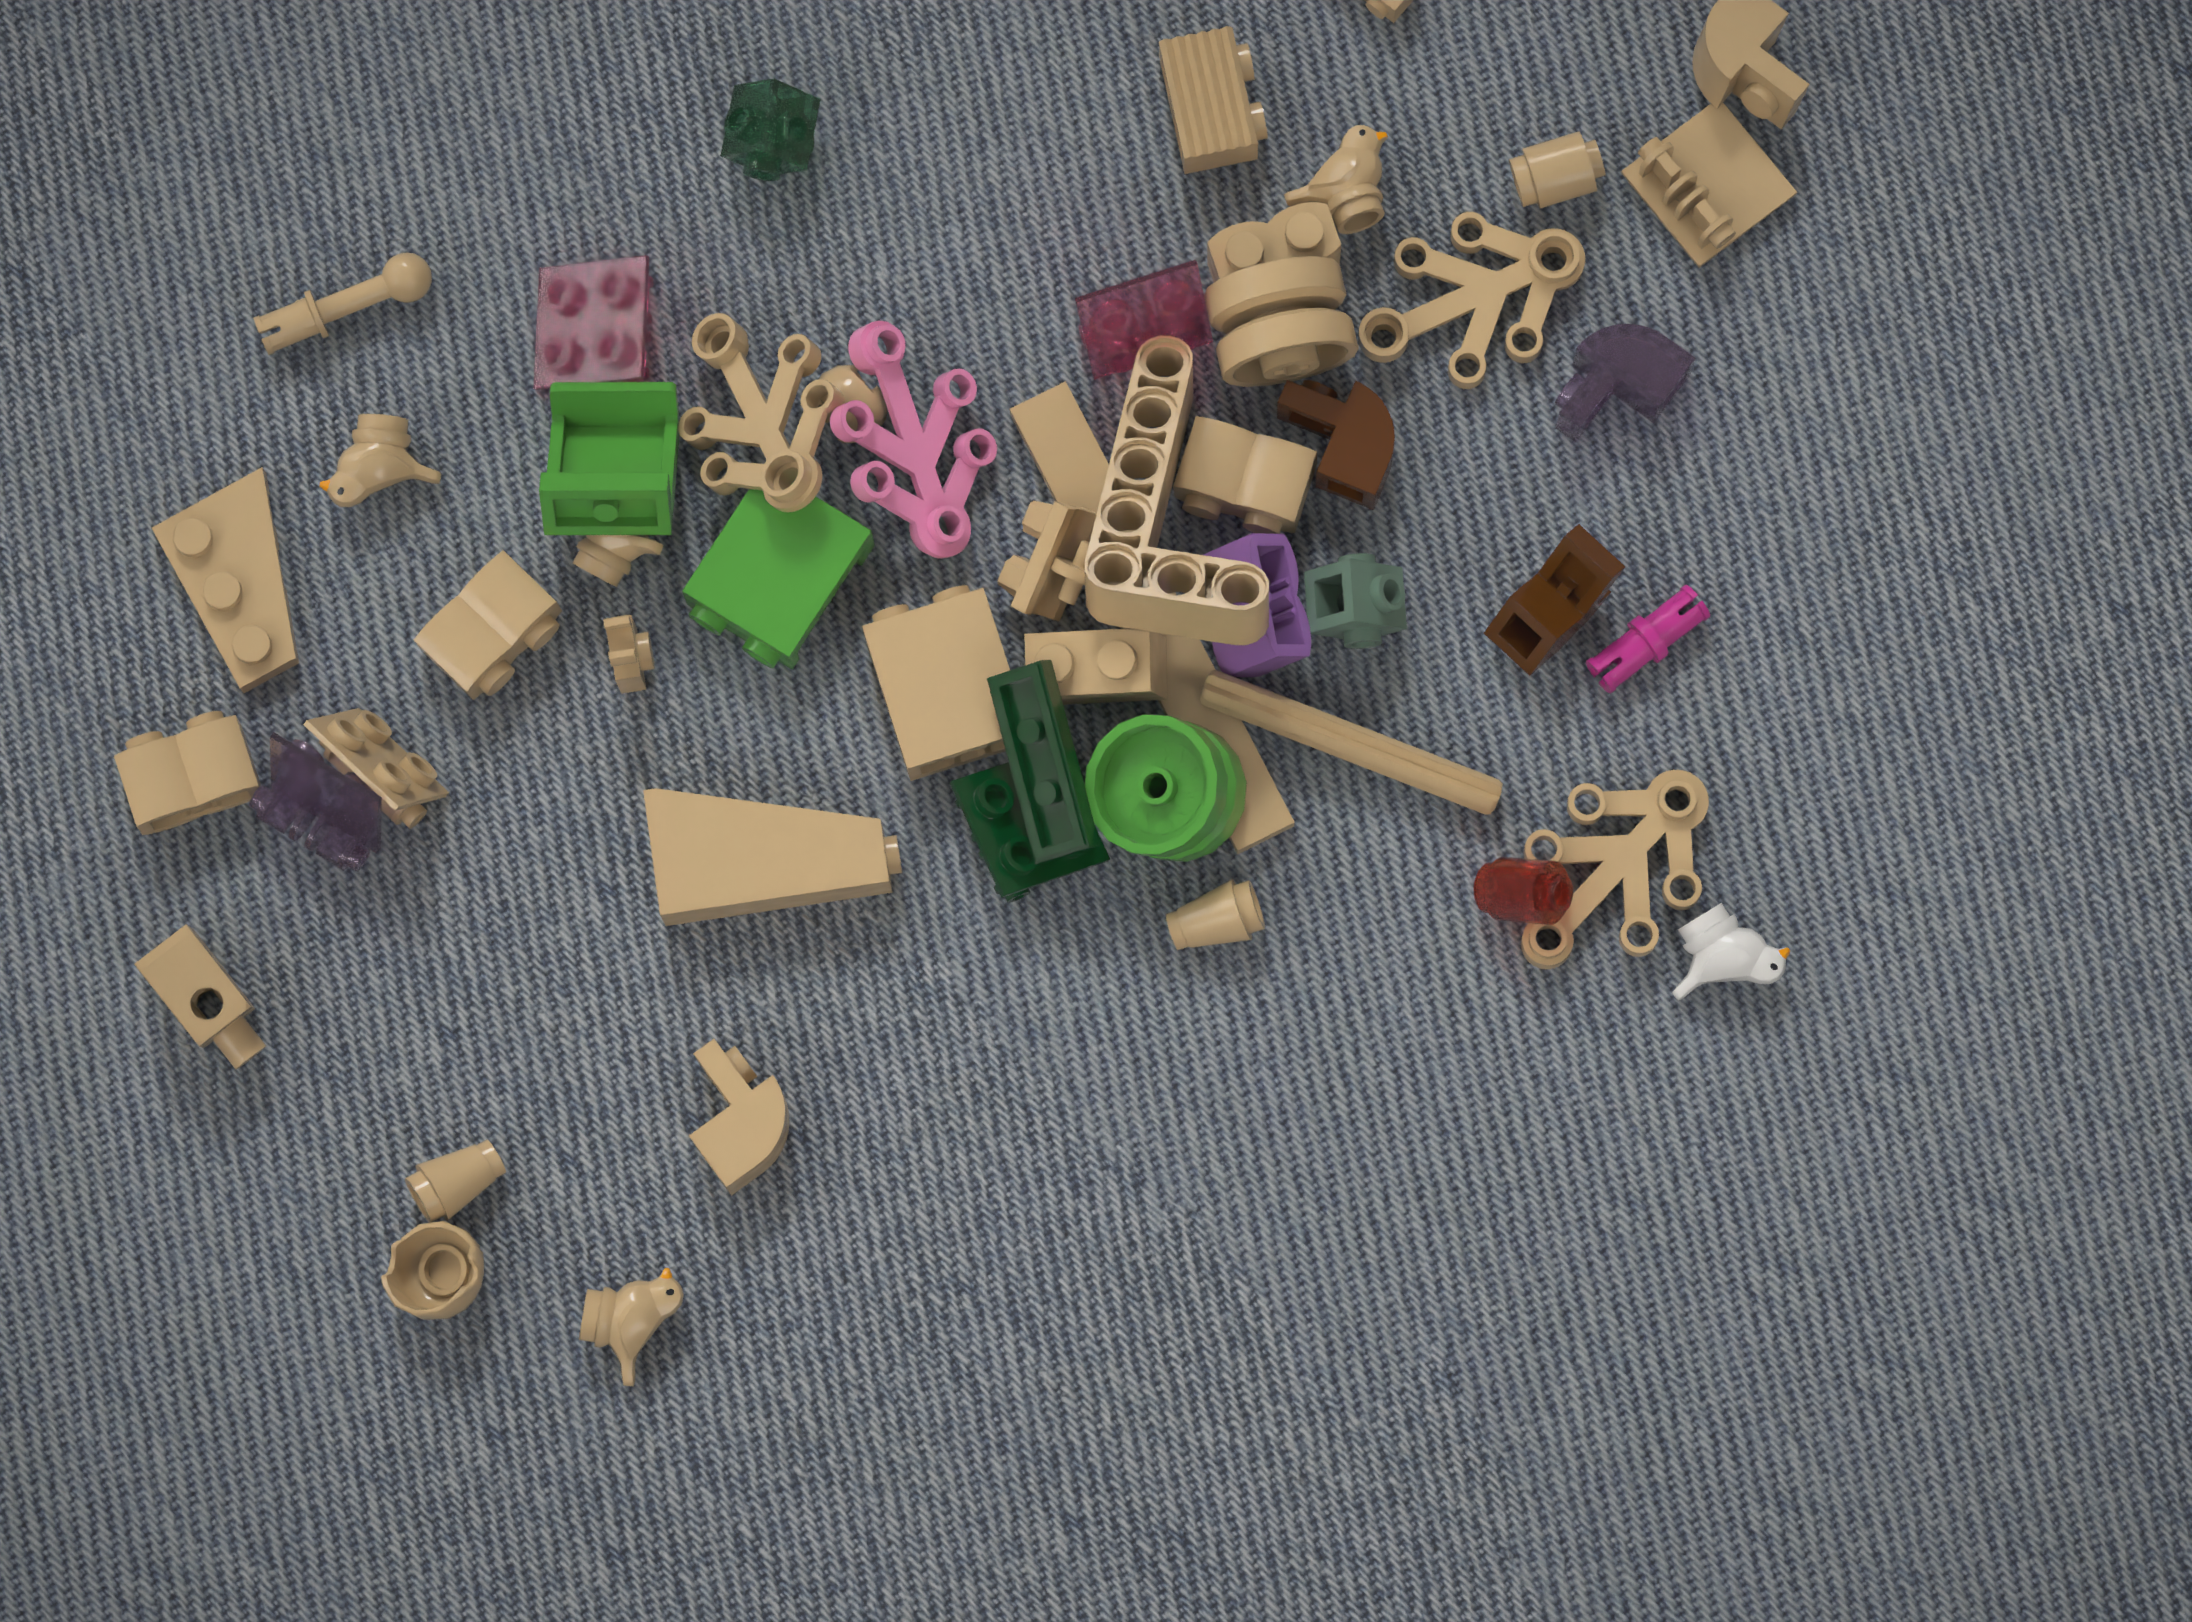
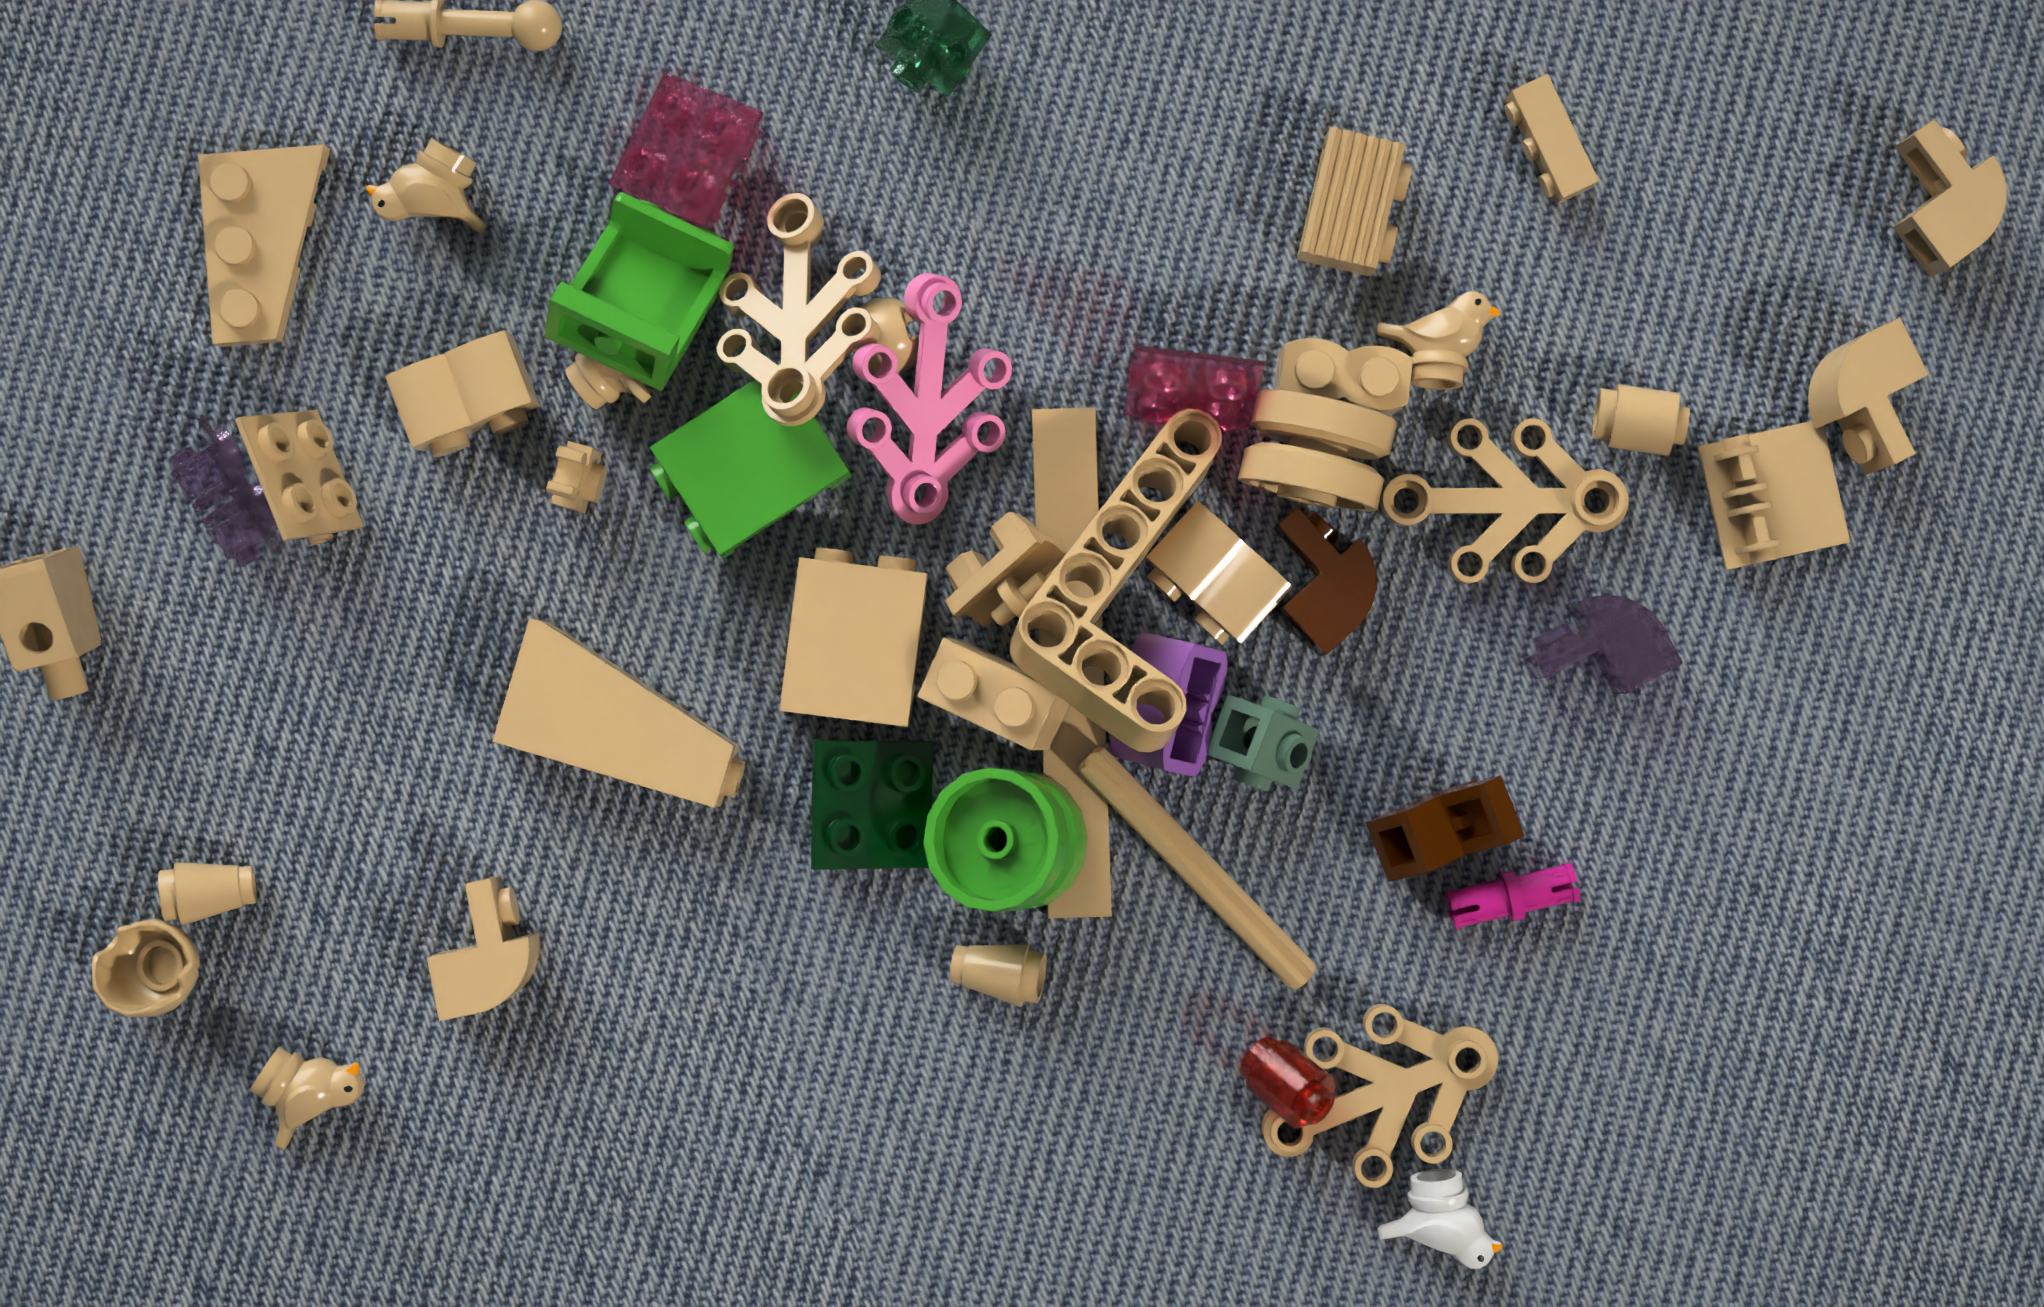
camera: 20 degrees right, 10 degrees up
tan brick [114,711,264,835] -> none
dark green tile [987,660,1100,864] -> none

